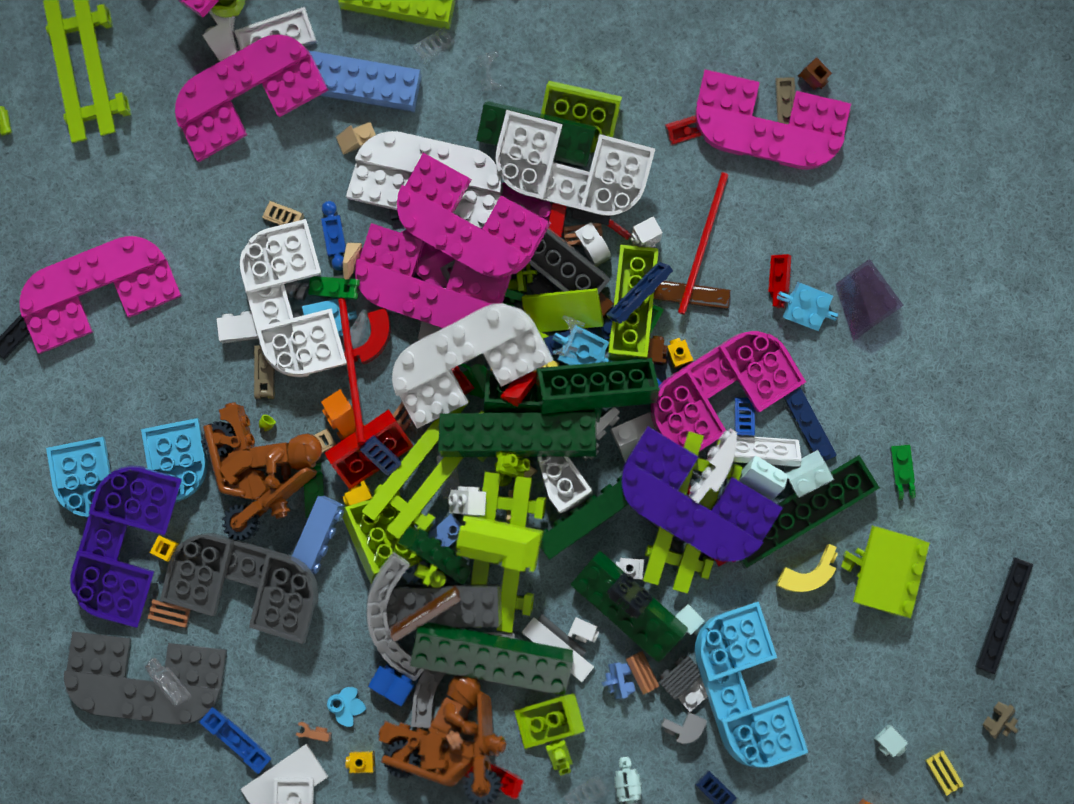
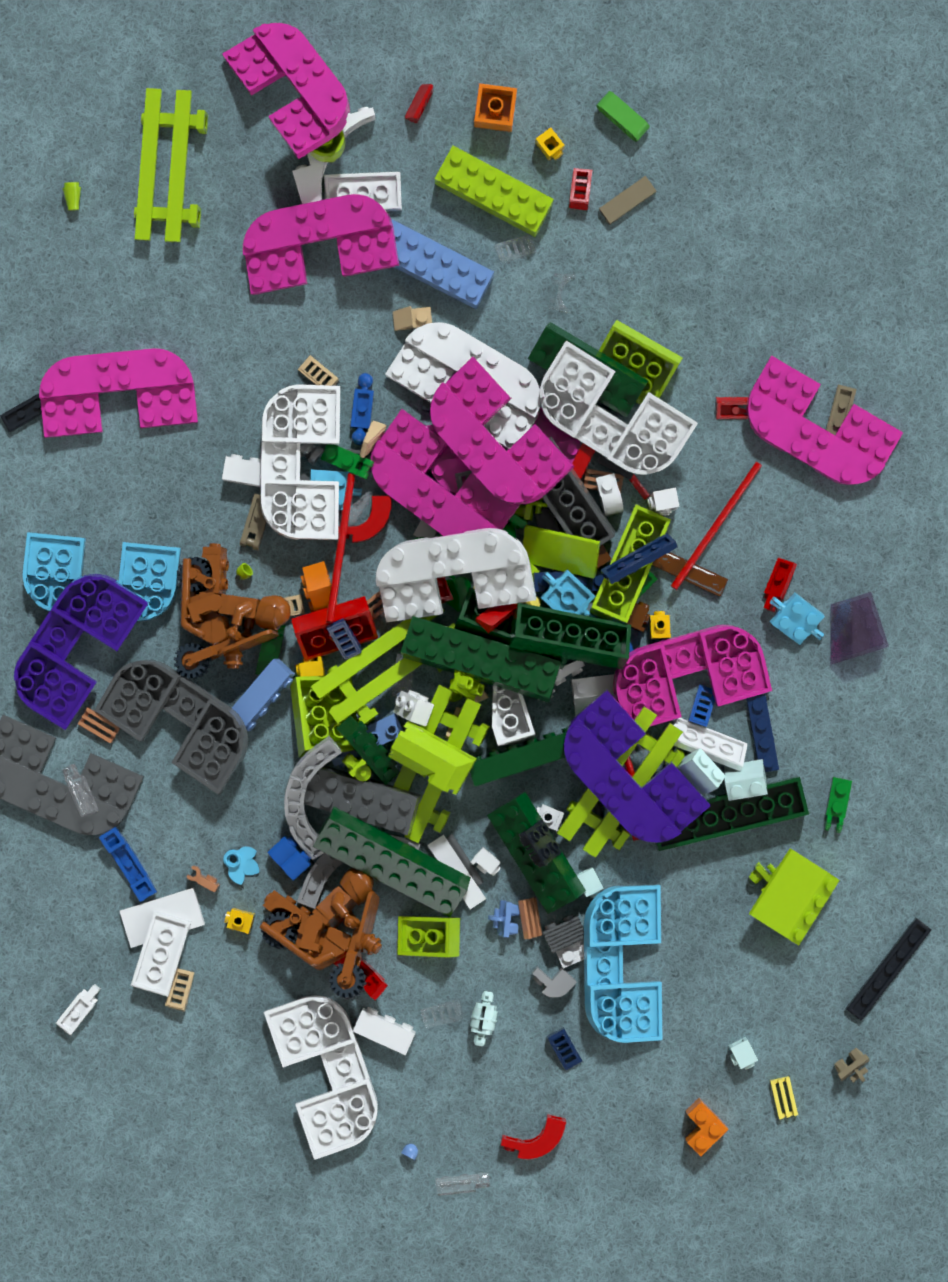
camera: 10 degrees right, 5 degrees up
yellow brick [150,535,179,562] -> none
reddish brown tile [390,586,460,642] -> none
nougat plate [446,730,463,750] -> none
lime hips [546,740,573,776] -> none
clear piece [553,316,585,359] -> none
white slope [689,428,737,503] -> none
light yellow arch [776,544,837,592] -> none
reddish brown brick [797,57,832,90] -> none

